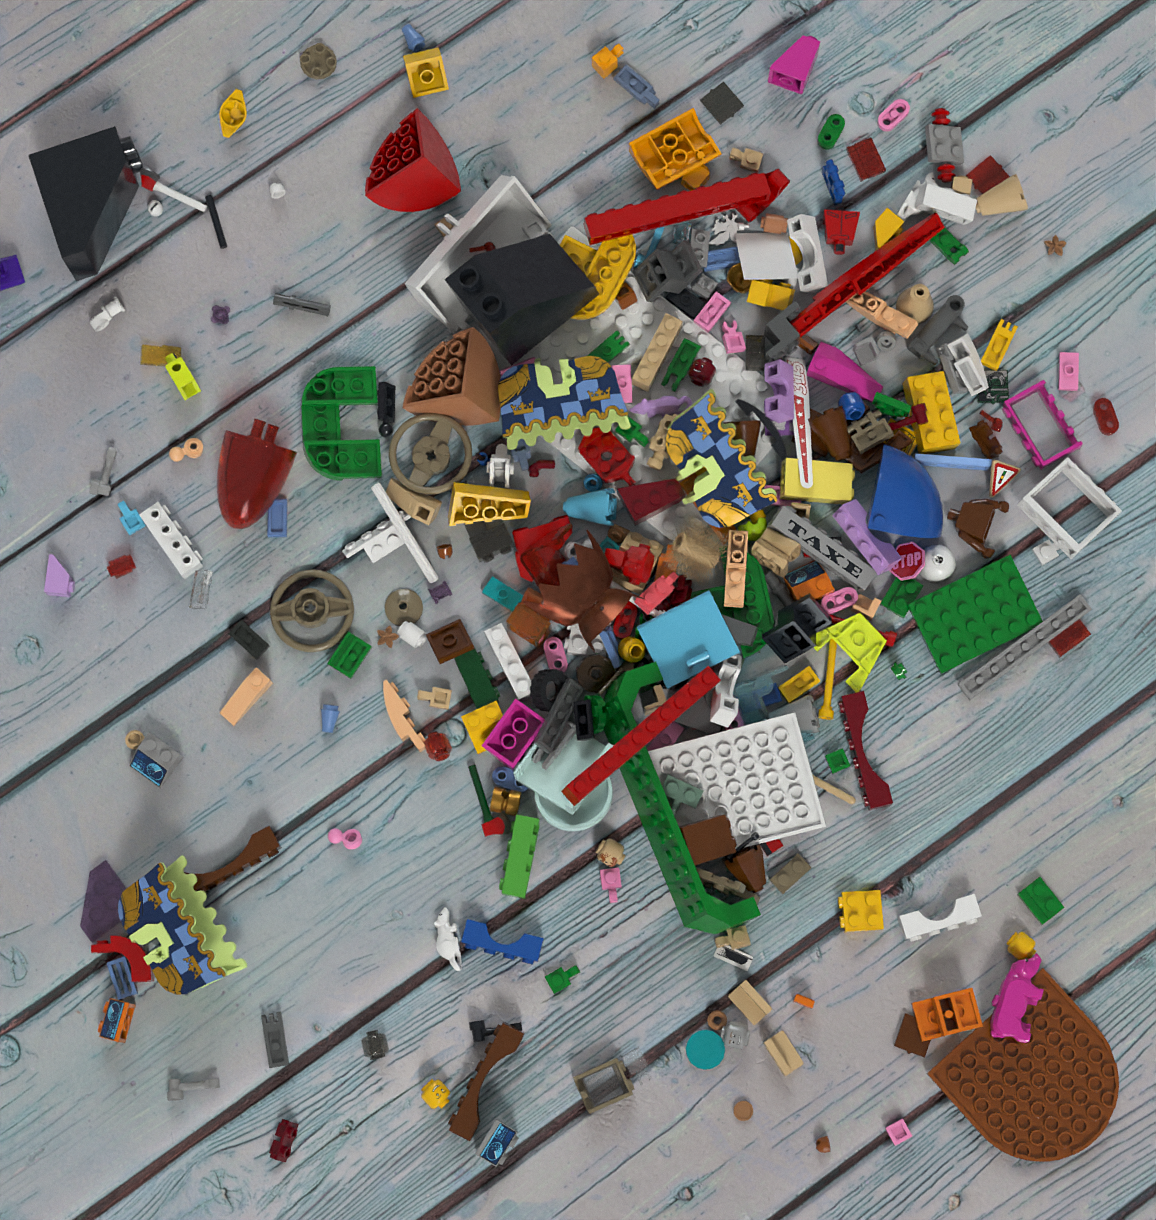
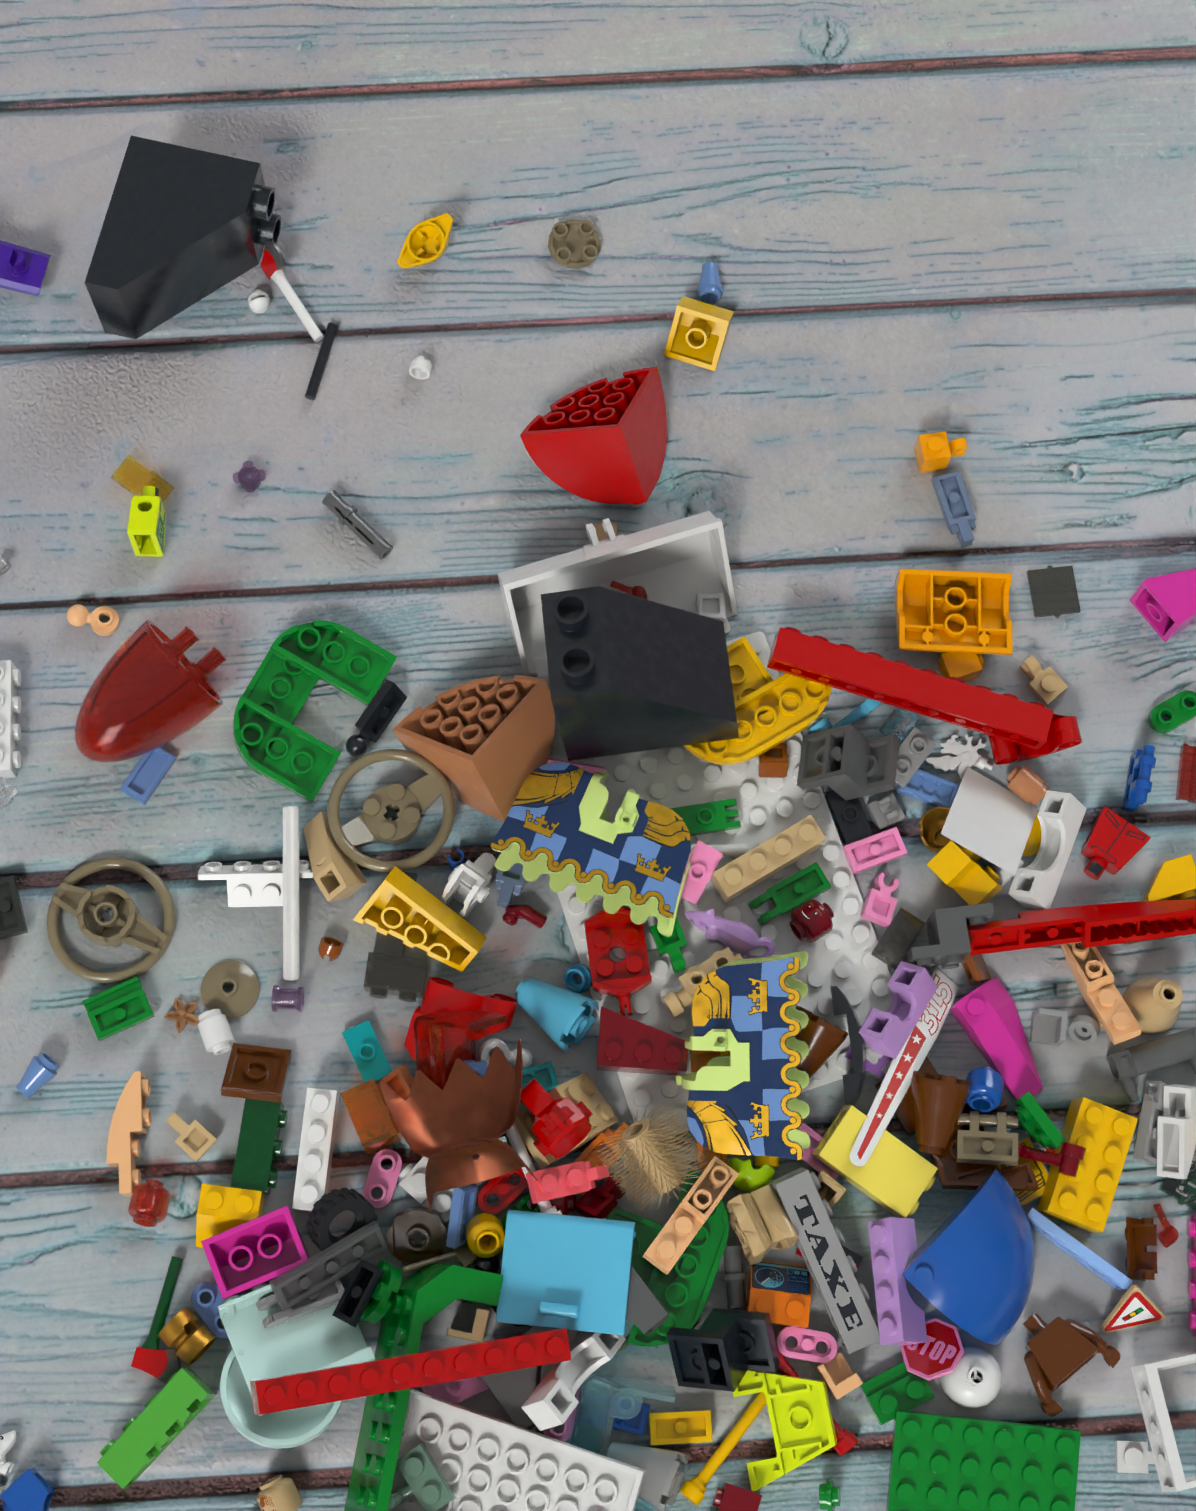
camera: 25 degrees right, 5 degrees down
white connector [90,297,125,332] -> none
medium nougat plate [608,524,630,543] -> none

